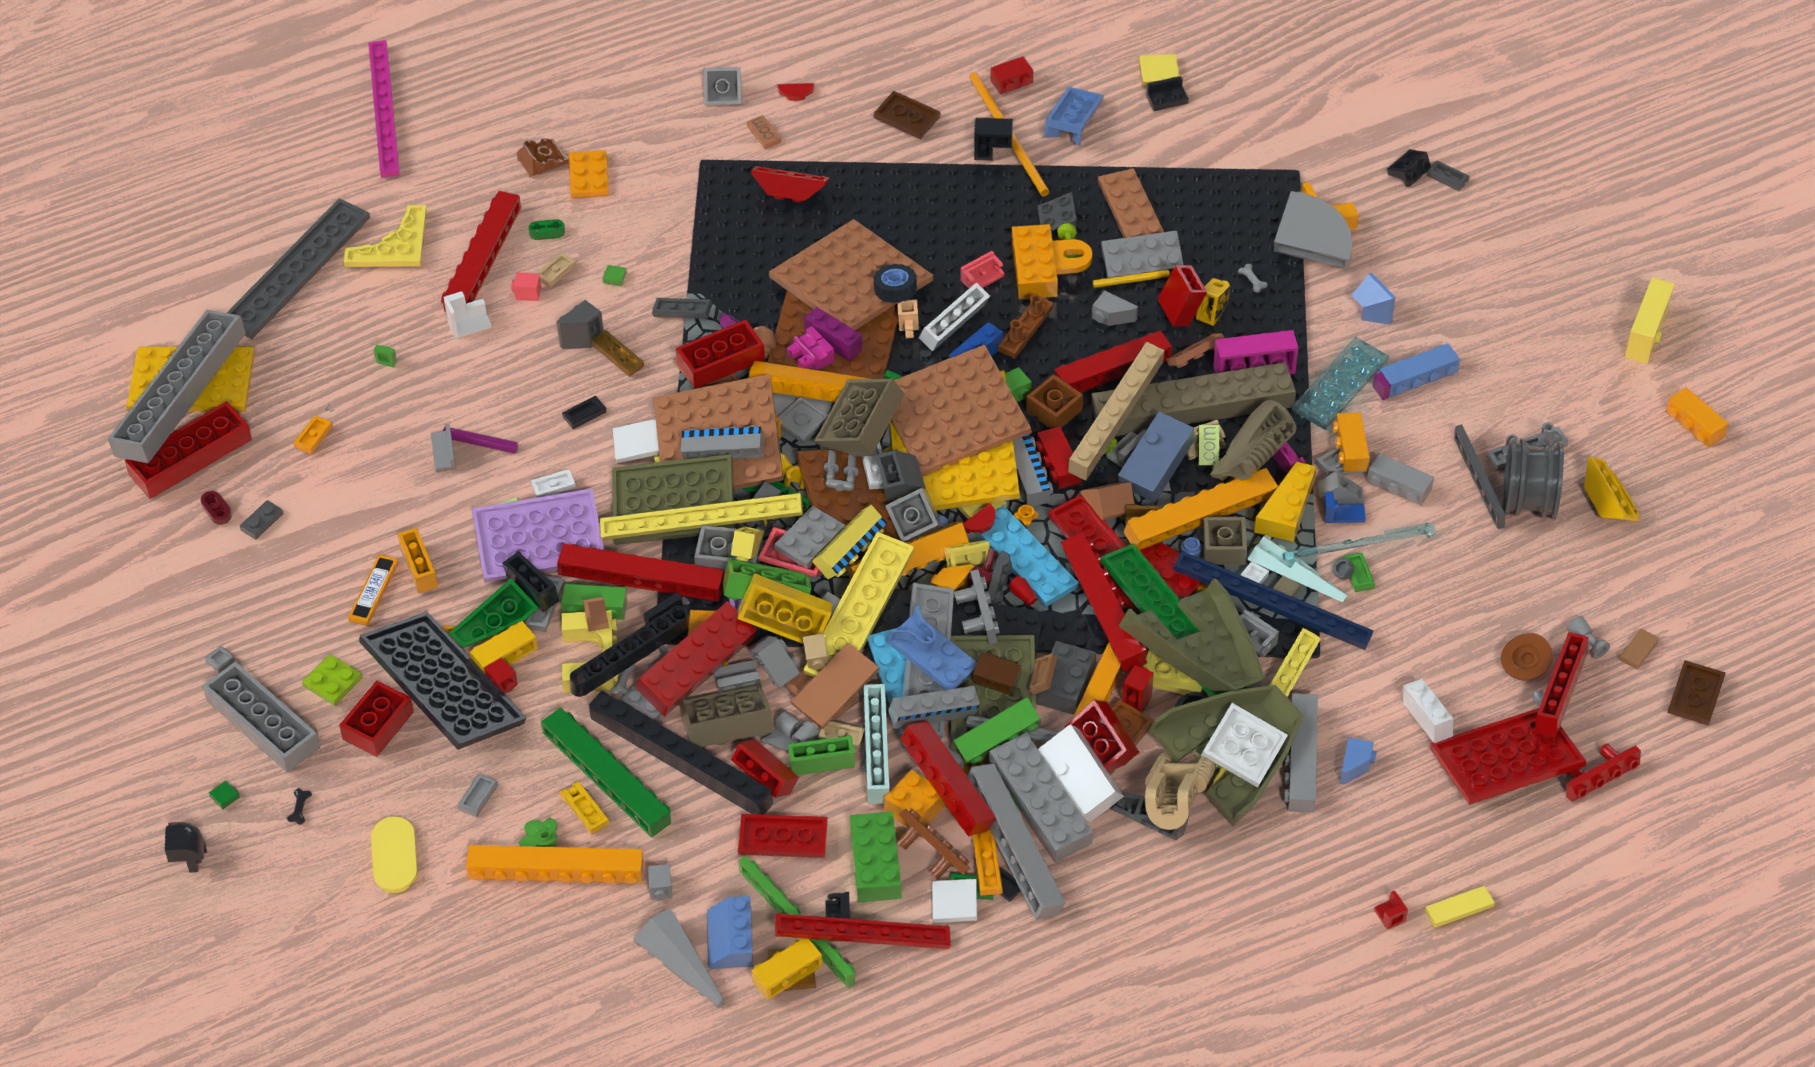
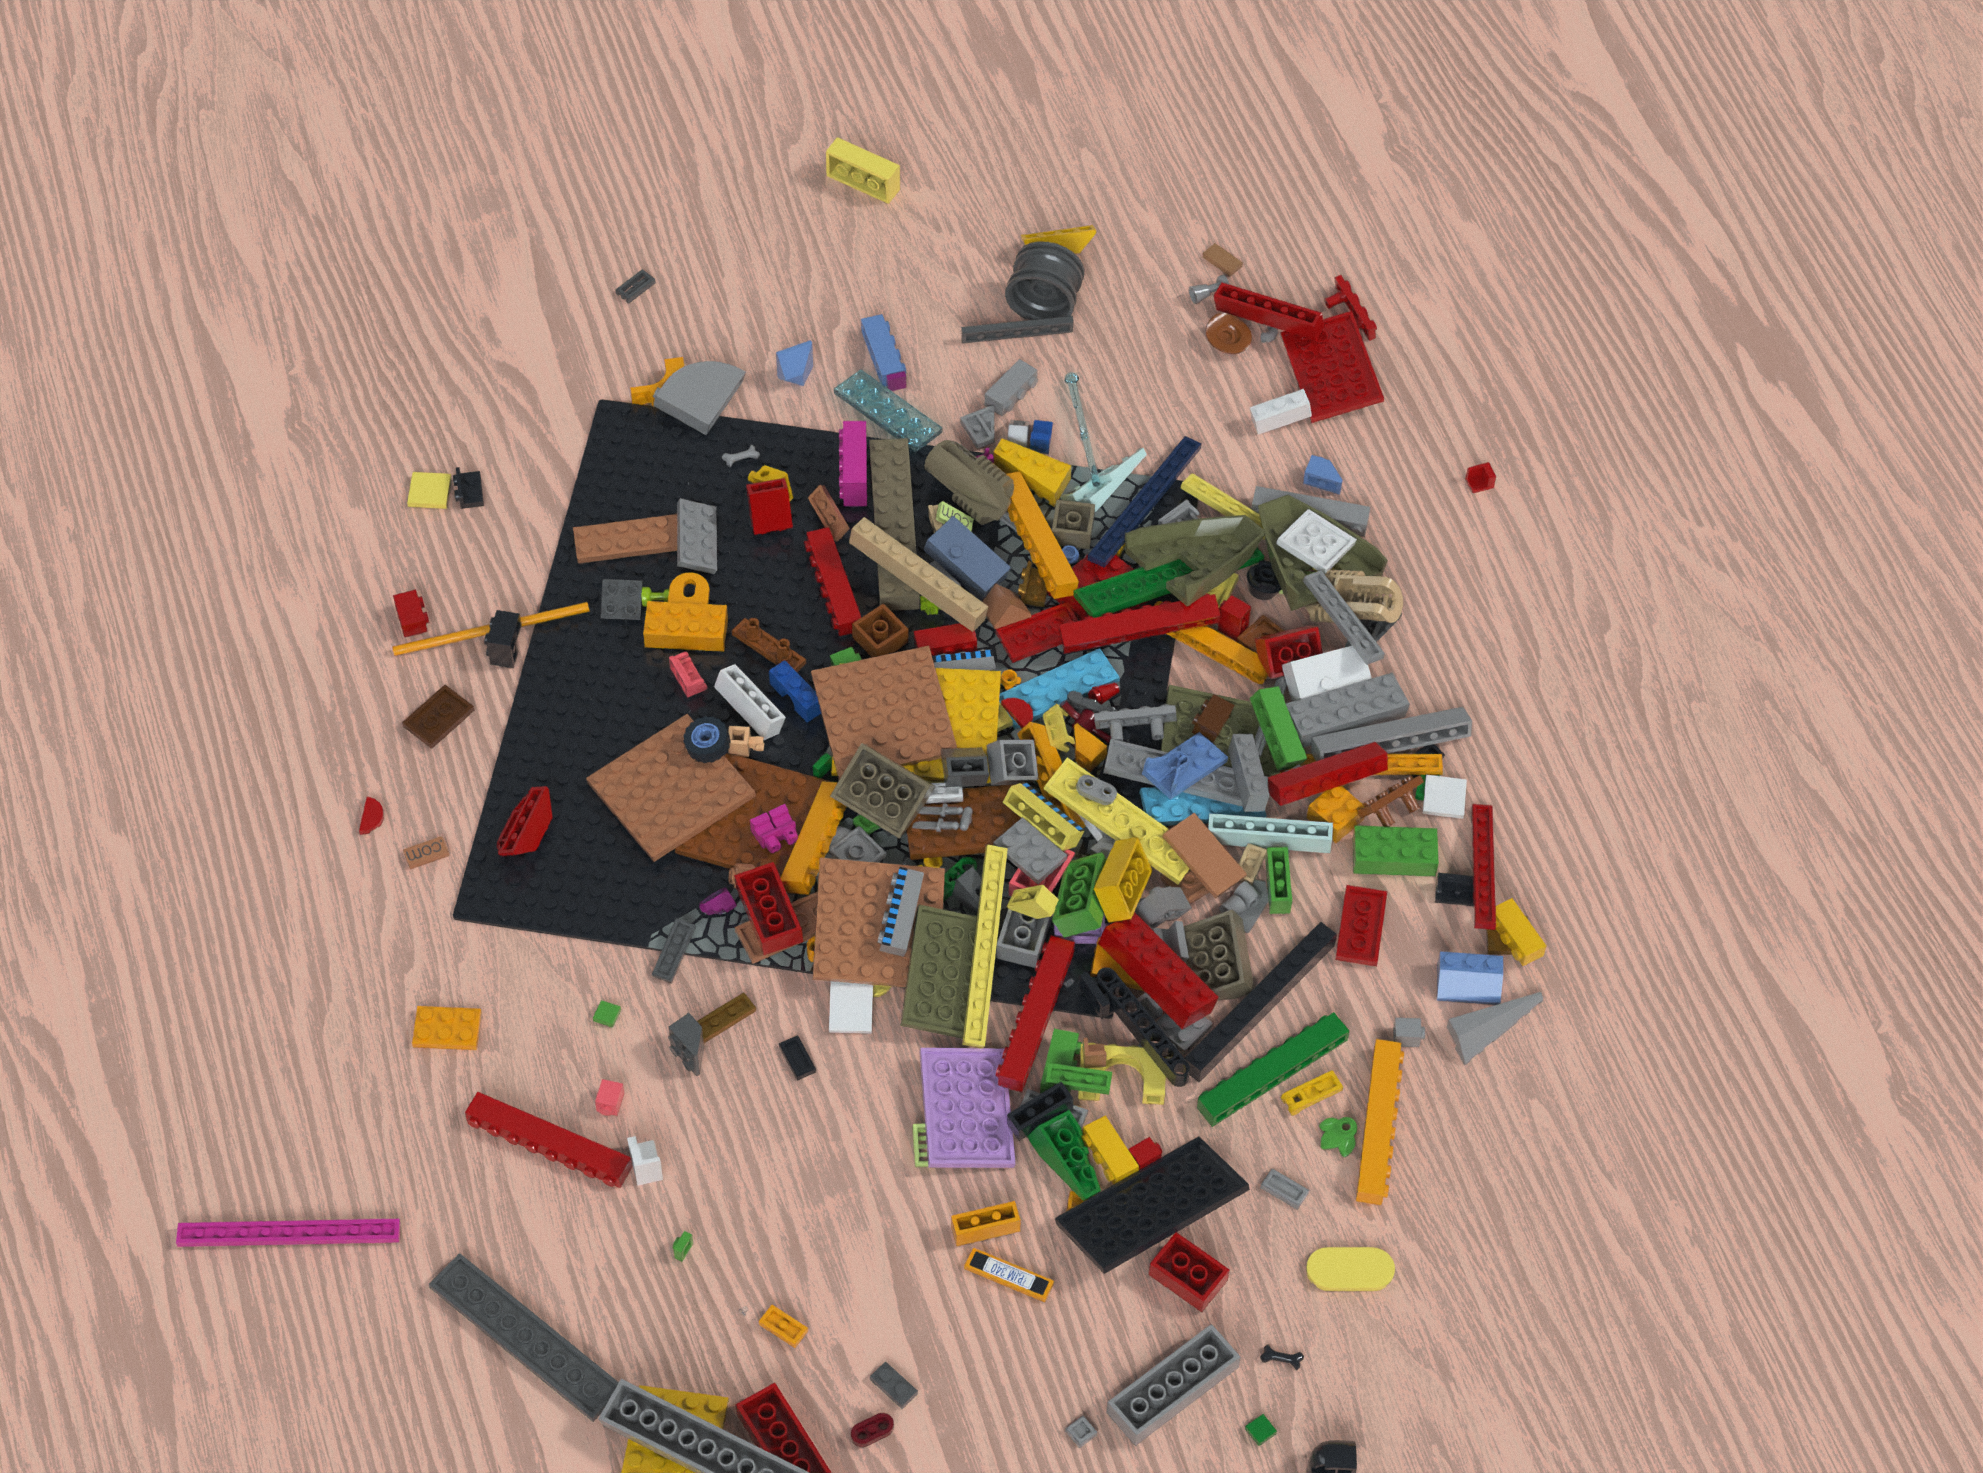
camera: 85 degrees left, 5 degrees up
lime plate [302,654,362,706] -> none
light yellow plate [344,205,427,267] -> none
light grey panel [431,424,456,472] -> none
magenta axle [443,427,518,453] -> none
dark orange slope [517,138,569,178] -> none
green beam [528,219,565,240] -> none
white plate [531,469,576,498] -> none
tan plate [536,252,576,288] -> none
light grey slope [703,67,742,105] -> none
red brick [731,740,799,798] -> none
bright green plate [739,856,856,988] -> none
tan brick [803,633,829,669] -> none
magenta brick [804,307,862,362] -> none
medium nougat tile [1029,653,1057,695] -> none
dark grey brick [1036,641,1096,715] -> none
medium blue plate [1044,86,1104,146] -> none
light grey slope [1092,291,1138,326] -> none
yellow bar [1093,270,1170,288] -> none
white plate [1241,561,1269,584] -> none
dark tan tile [1272,576,1301,597] -> none
light orange brick [1332,412,1370,472] -> none
dark grey tile [1333,558,1354,580] -> none
bright green tile [1343,553,1375,592] -> none
black bracket [1387,149,1431,187] -> none
light yellow tile [1425,886,1495,928] -> none
light grey plate [1487,422,1568,470] -> none
light orange brick [1666,387,1729,447] -> none
reddish brown plate [1667,660,1726,726] -> none
none -> bright green plate [1045,1063,1112,1095]
none -> light grey plate [1076,775,1117,805]
none -> light grey plate [1303,570,1385,665]

